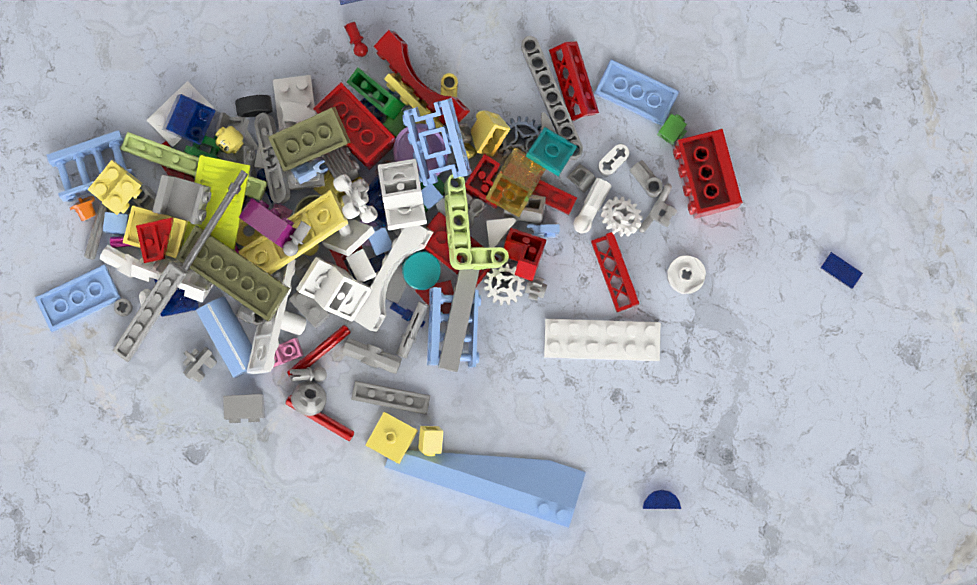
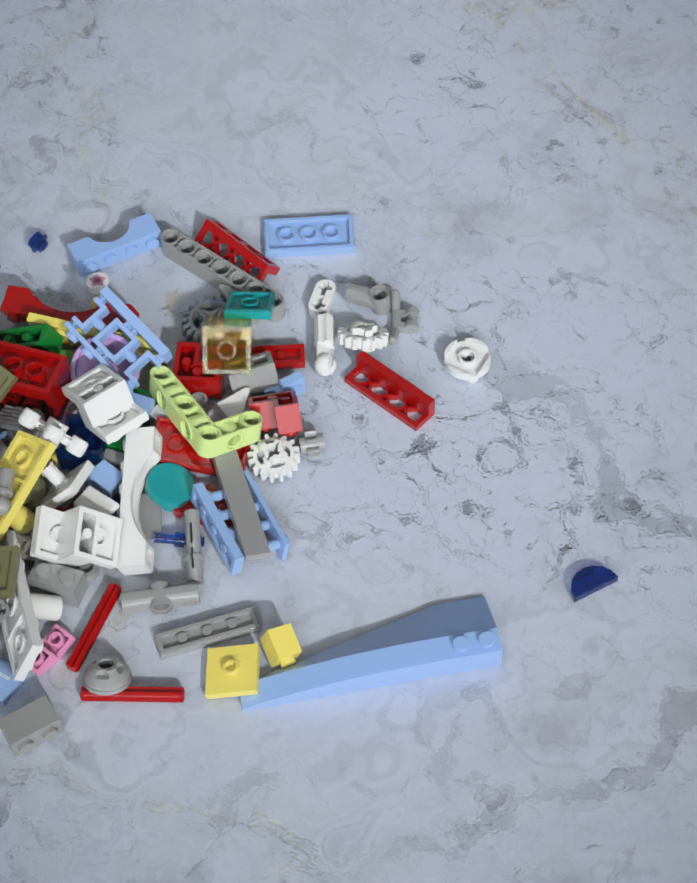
camera: 25 degrees left, 30 degrees down
light grey pin [290,367,327,382] -> none
light yellow torso [471,110,510,157] -> none
white plate [544,319,661,361] -> none
light grey slope [567,164,596,193] -> none
bright green brick [657,113,687,146] -> none
red brick [673,128,743,219] -> none
clear blue tile [820,252,863,290] -> none
none -> light blue arch [67,213,162,277]
none -> white tile [86,272,110,295]

